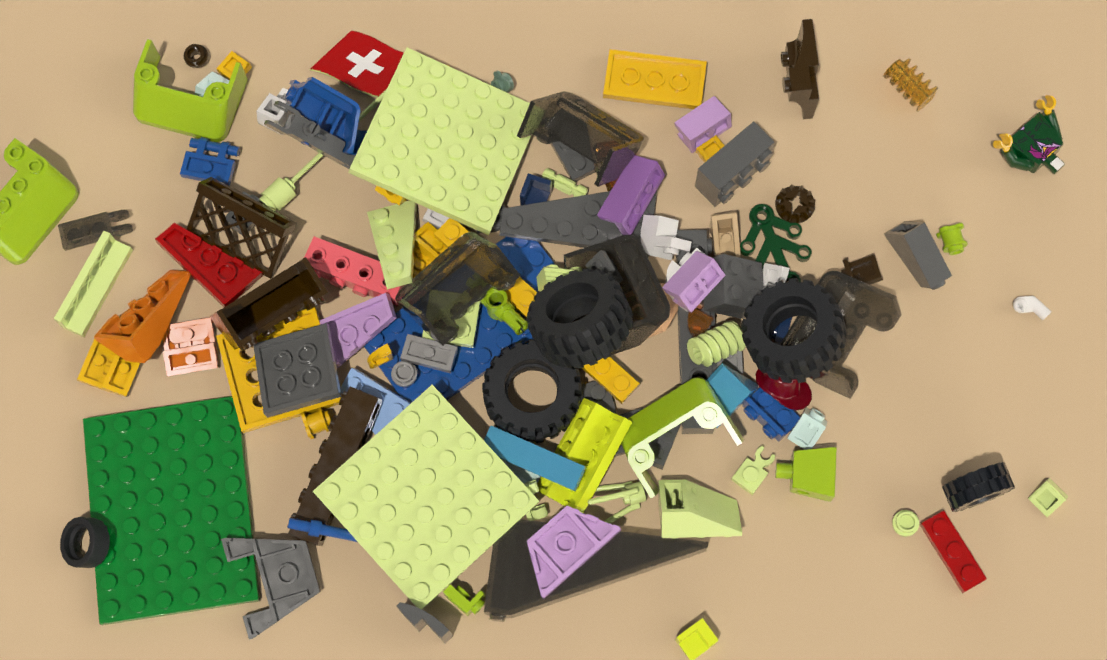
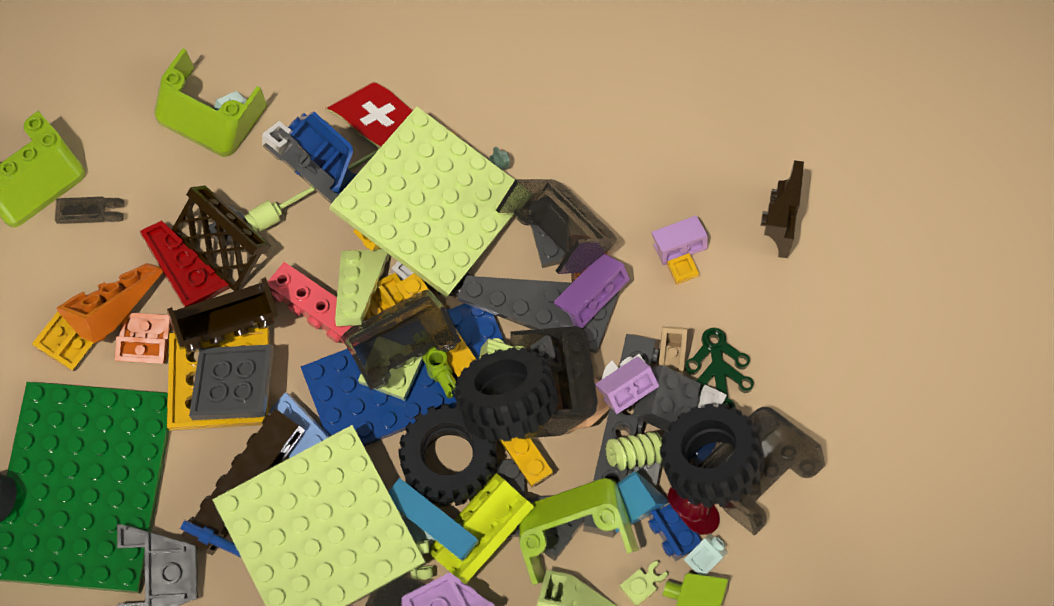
camera: 15 degrees right, 5 degrees down
yellowish green fence [54,231,133,337] -> none
blue plate [180,137,240,186] -> none
dark brown plate [183,44,208,68] -> none
yellow tile [216,51,252,80] -> none
yellow brick [300,408,331,440] -> none
lavender wing [319,293,397,368] -> none
yellow tile [367,343,394,369] -> none
light grey plate [391,361,417,387] -> none
light grey plate [400,334,458,373] -> none
dark blue panel [520,173,552,206] -> none
yellowish green axle [541,168,588,197] -> none
yellowish green plant [588,481,646,524] -> none
yellow plate [603,49,707,109] -> none
white brick [640,215,691,260] -> none
clear orange tile [687,309,713,337] -> none
dark grey brick [695,121,775,207] -> none
dark brown gear [775,184,815,223] -> none
dark brown bracket [841,254,883,290] -> none
clear yellow piece [883,58,938,112] -> none
dark grey slope [884,221,952,290] -> none
lime brick [936,223,968,255] -> none
dark green torso [993,95,1065,175] -> none
white arm [1013,296,1052,321] -> none

